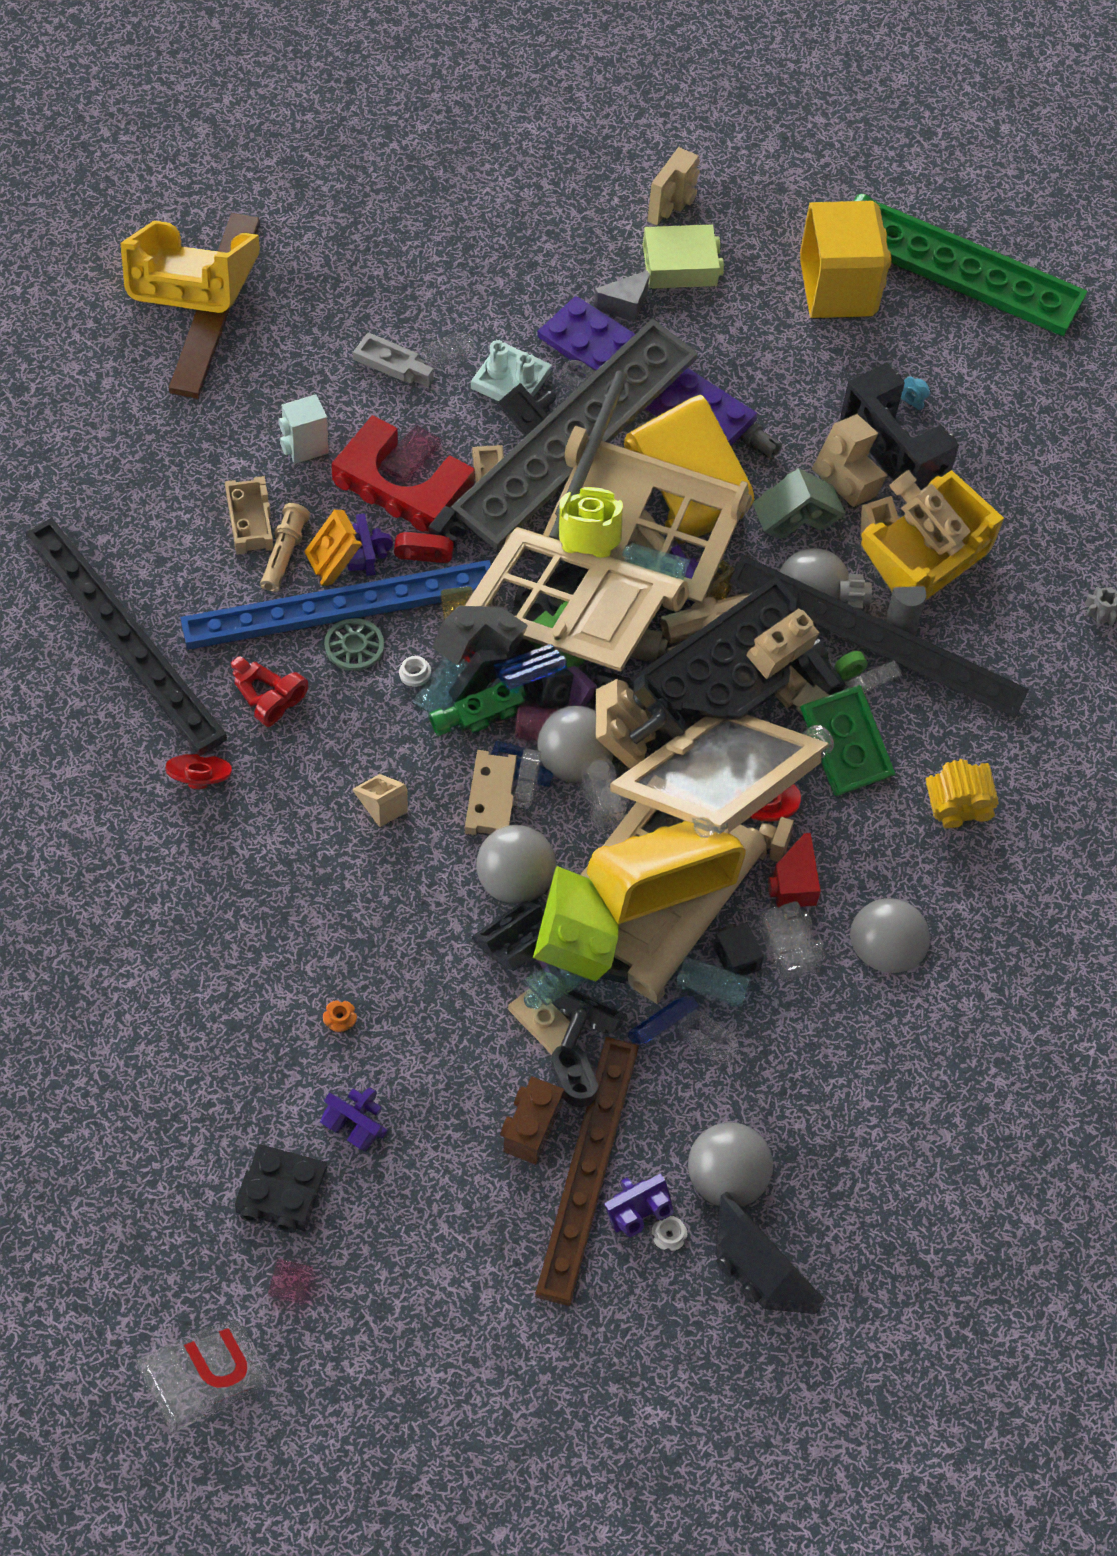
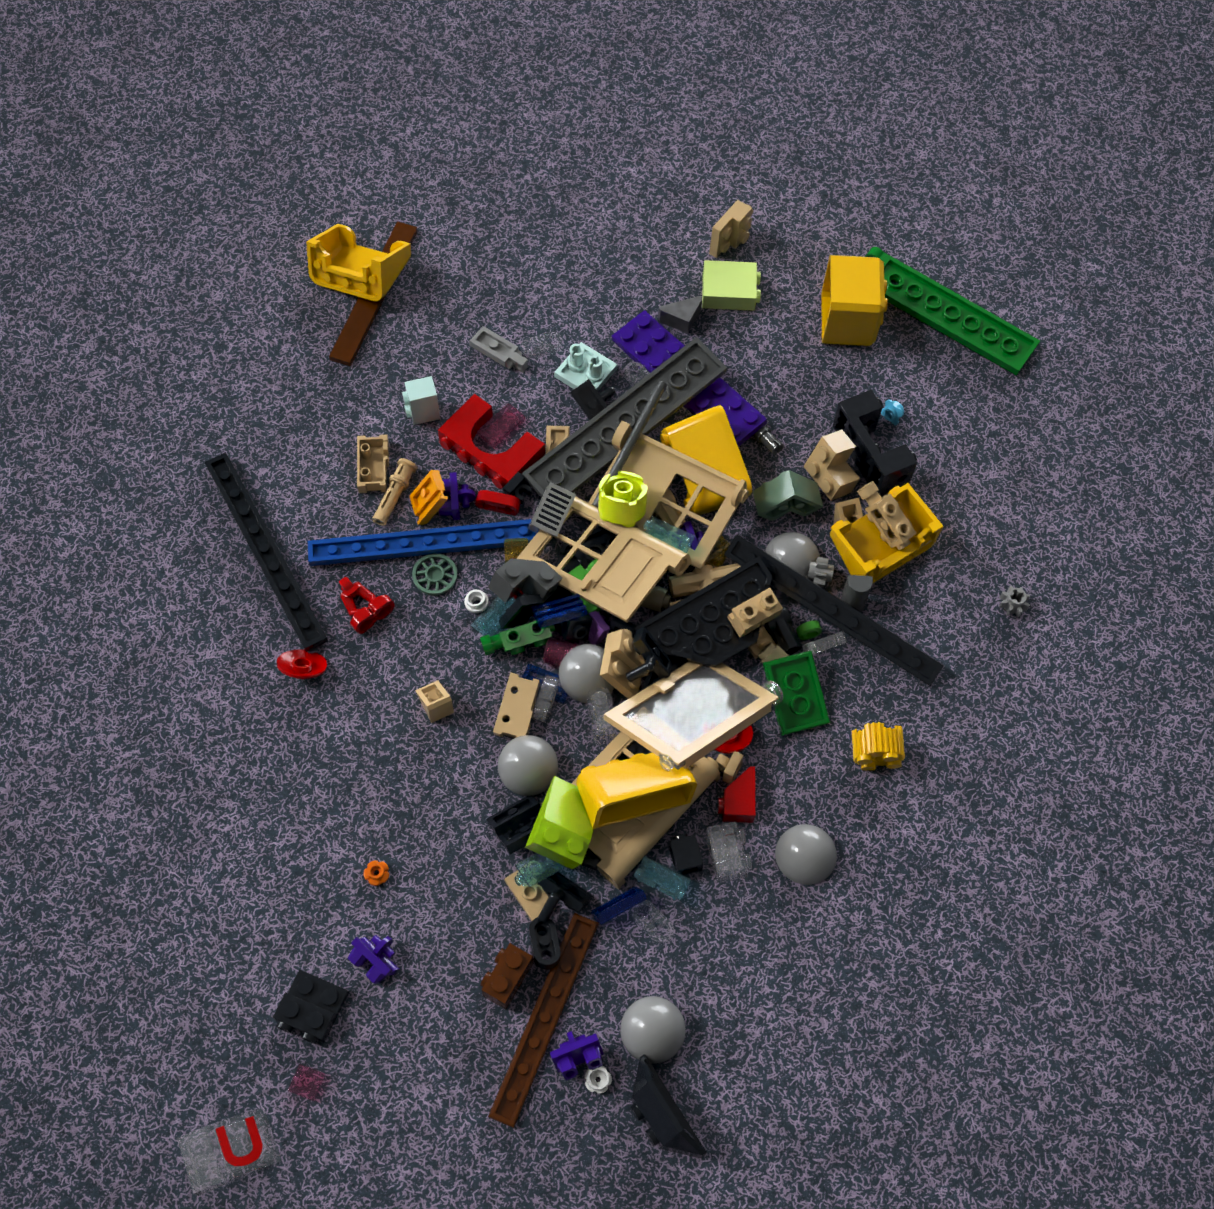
camera: 10 degrees right, 5 degrees up
none -> light grey panel [527,482,576,537]

